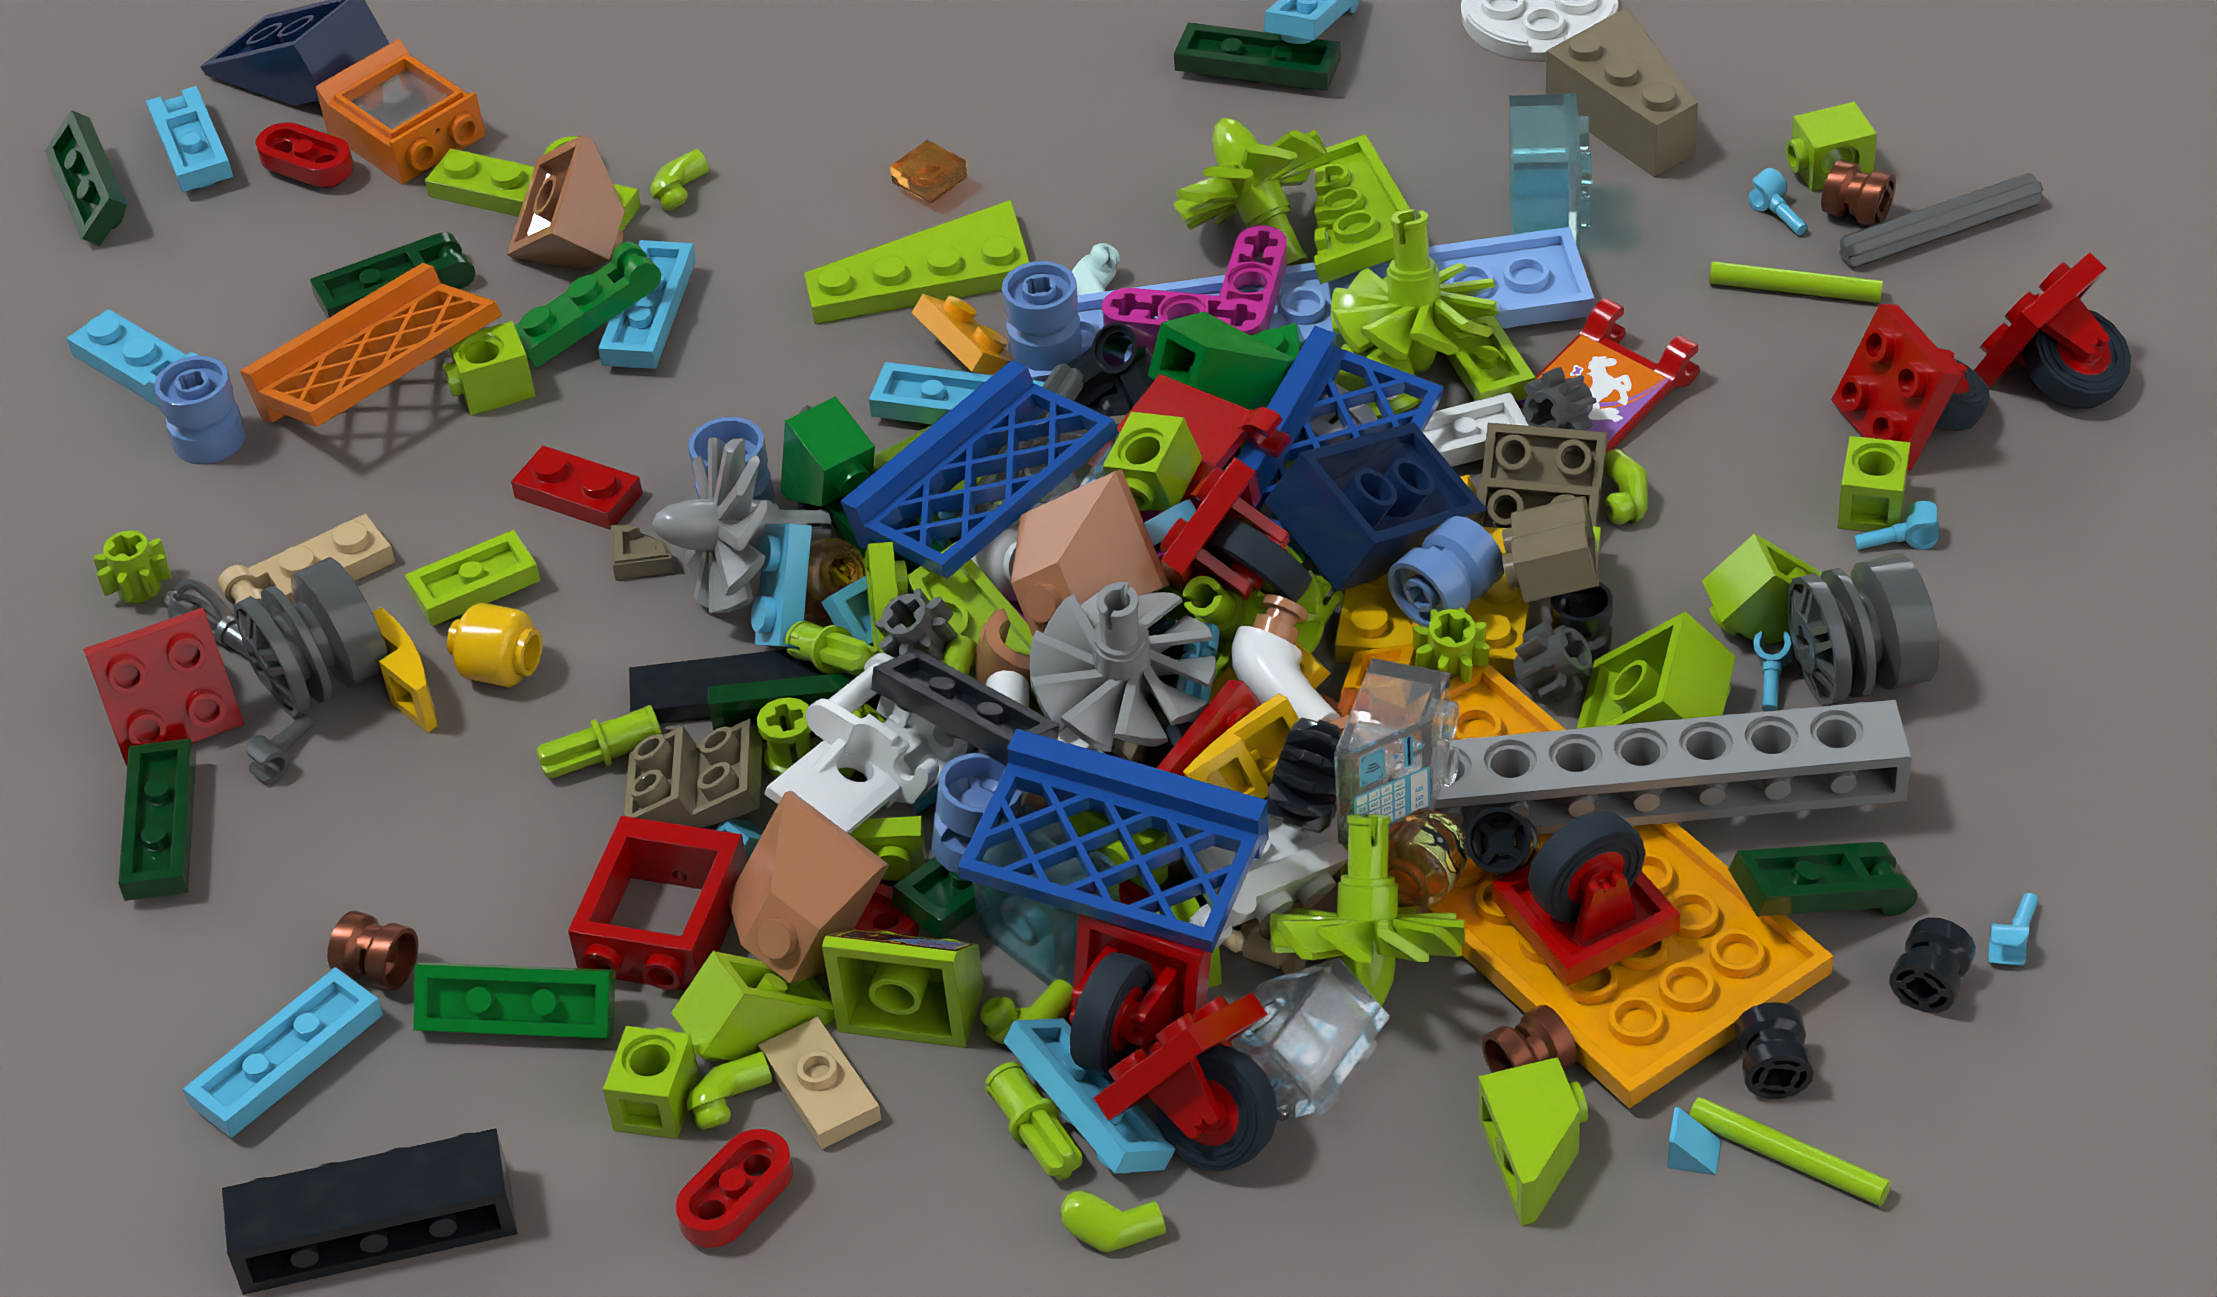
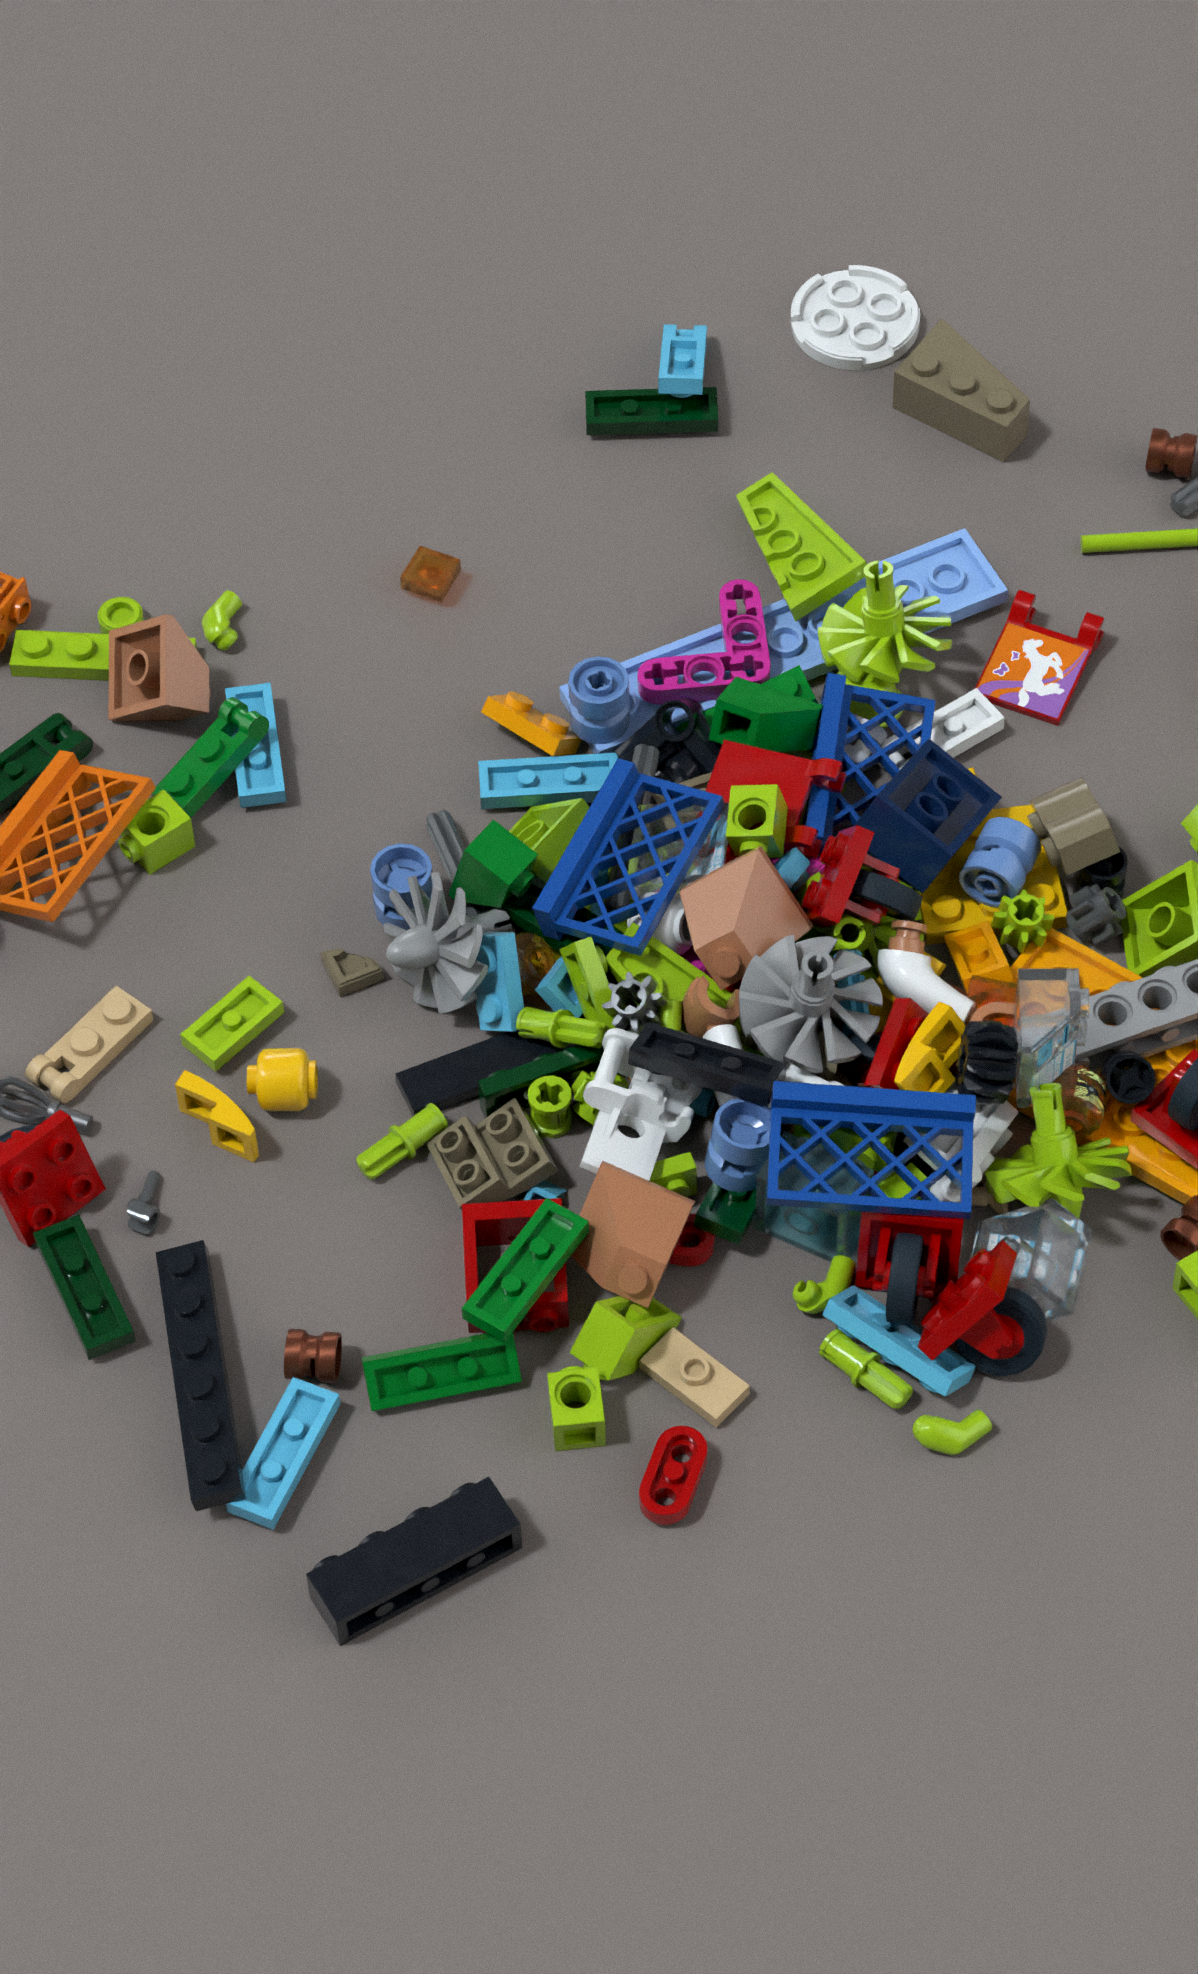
camera: 20 degrees left, 10 degrees up
dark grey wheel [233,557,388,717] -> none
red plate [511,445,643,530] -> none
lime arm [687,1051,772,1131] -> none
lime wing [804,200,1030,324] -> none
lime slope [822,929,984,1048] -> none
light aqua arm [1072,243,1120,295] -> none
lime piece [1173,118,1328,266] -> none
lime plate [1441,315,1535,401] -> none
dark tan slope [1475,422,1608,528] -> none
clear light blue brick [1509,93,1592,251] -> none
dark grey gear [1521,367,1597,430] -> none
lime arm [1604,449,1648,525] -> none
medium azure hand [1748,168,1808,236] -> none
lime brick [1785,101,1877,192] -> none
none -> black plate [156,1240,246,1511]
none -> green plate [461,1198,589,1342]

